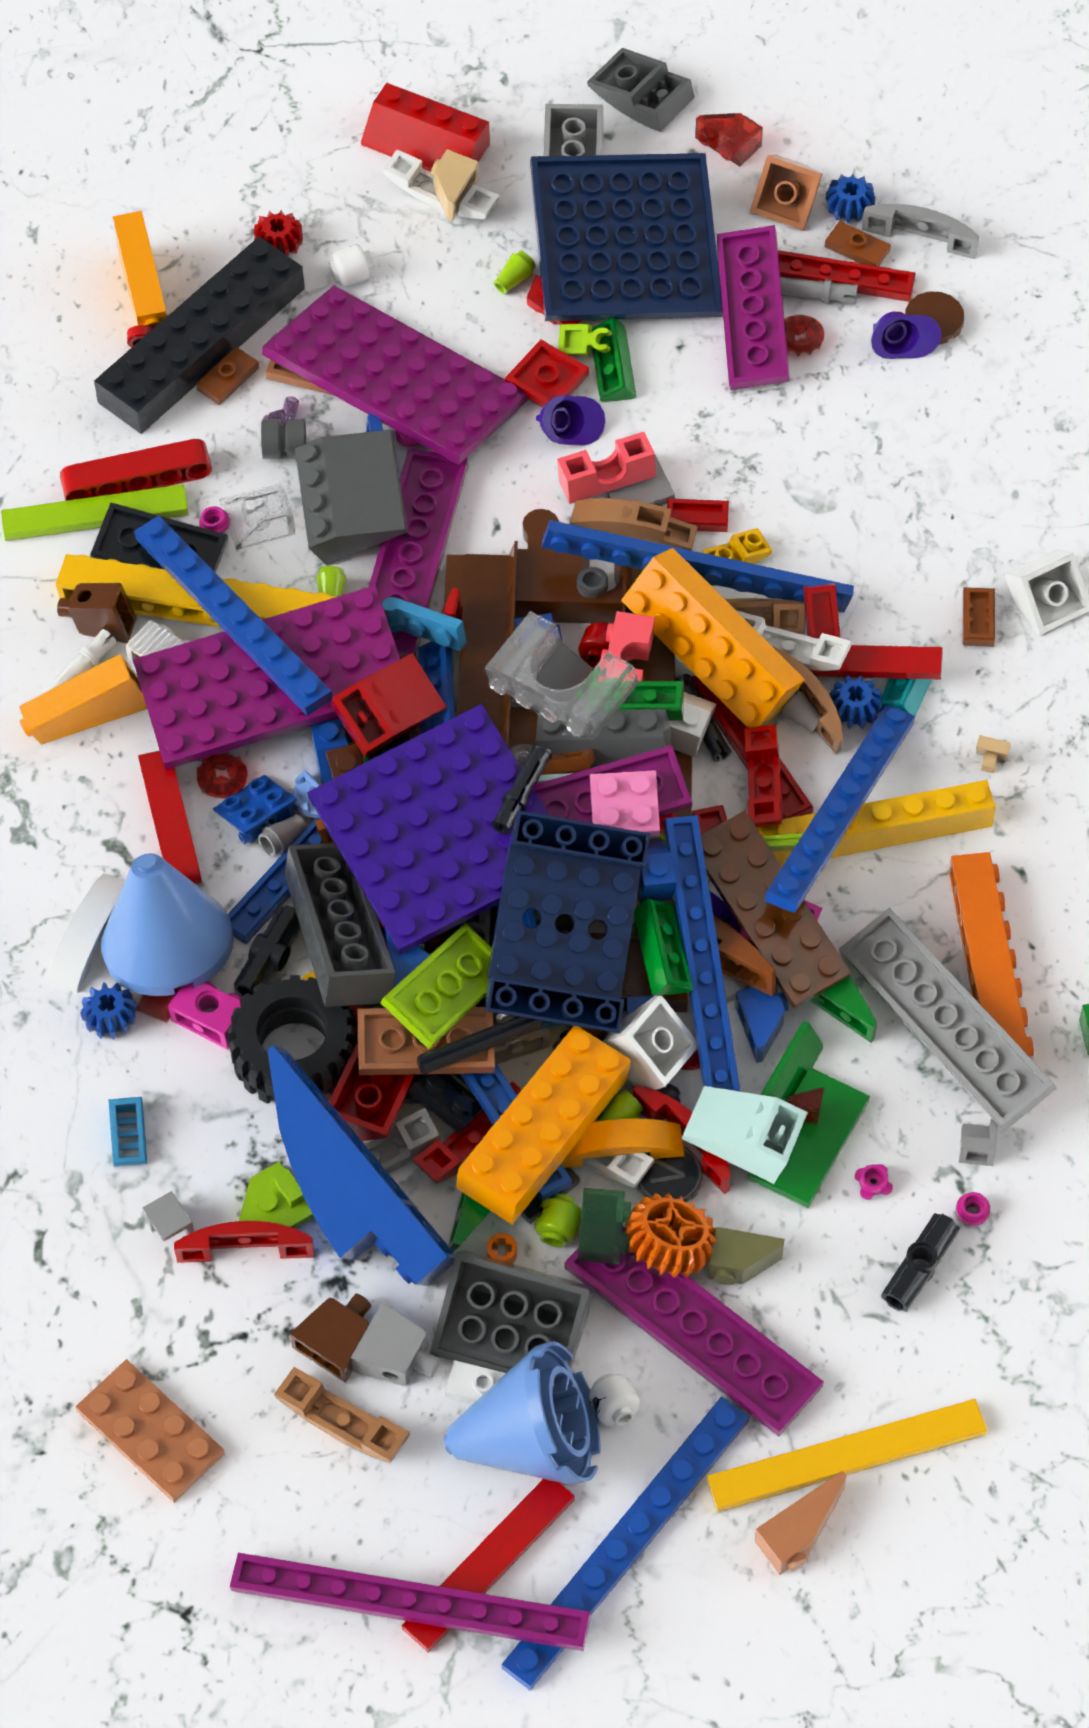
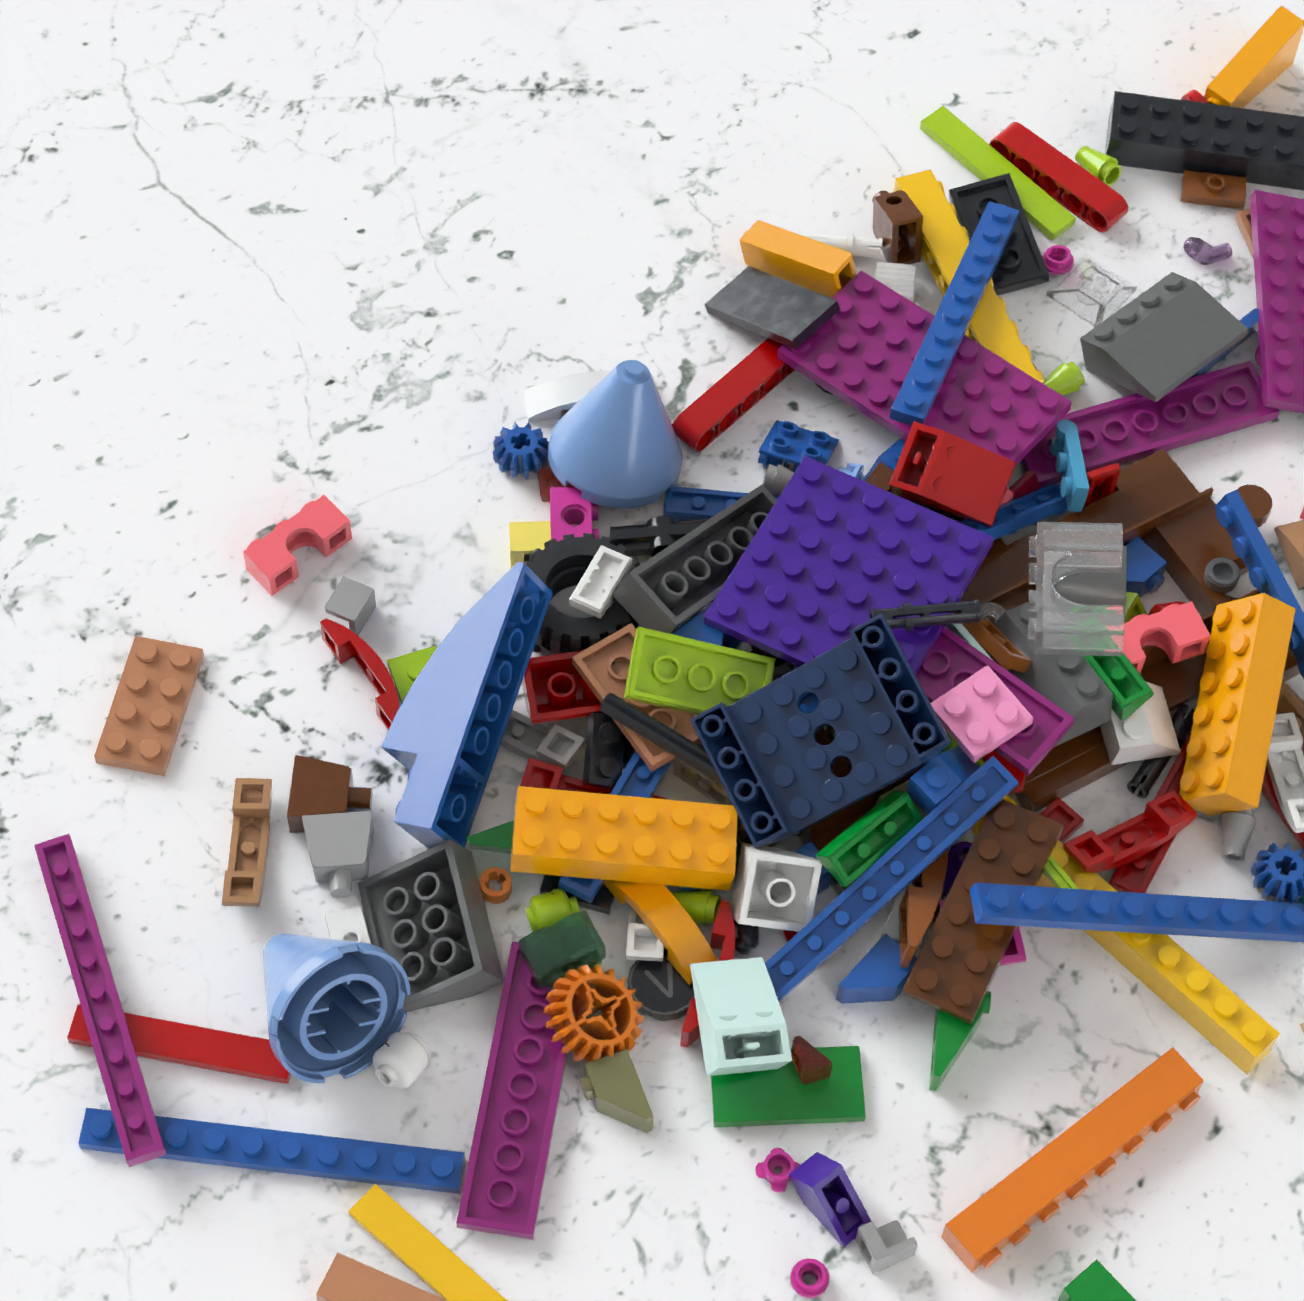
camera: 55 degrees right, 0 degrees up
dark azure slope [108,1096,147,1167] -> none
clear red gear [196,751,248,798] -> none
dark grey wheel [261,419,306,459] -> none
green slope [760,1021,823,1103] -> none
medium nougat slope [772,646,843,754] -> none
light grey plate [839,907,1057,1132] -> none
black piece [881,1213,960,1312] -> none
none -> coral arch [243,495,352,596]
none -> light yellow panel [509,521,551,568]
none -> white plate [569,545,632,619]
none -> tile [704,266,840,349]
none -> dark purple slope [788,1152,872,1247]
none -> lime cone [1075,145,1122,186]

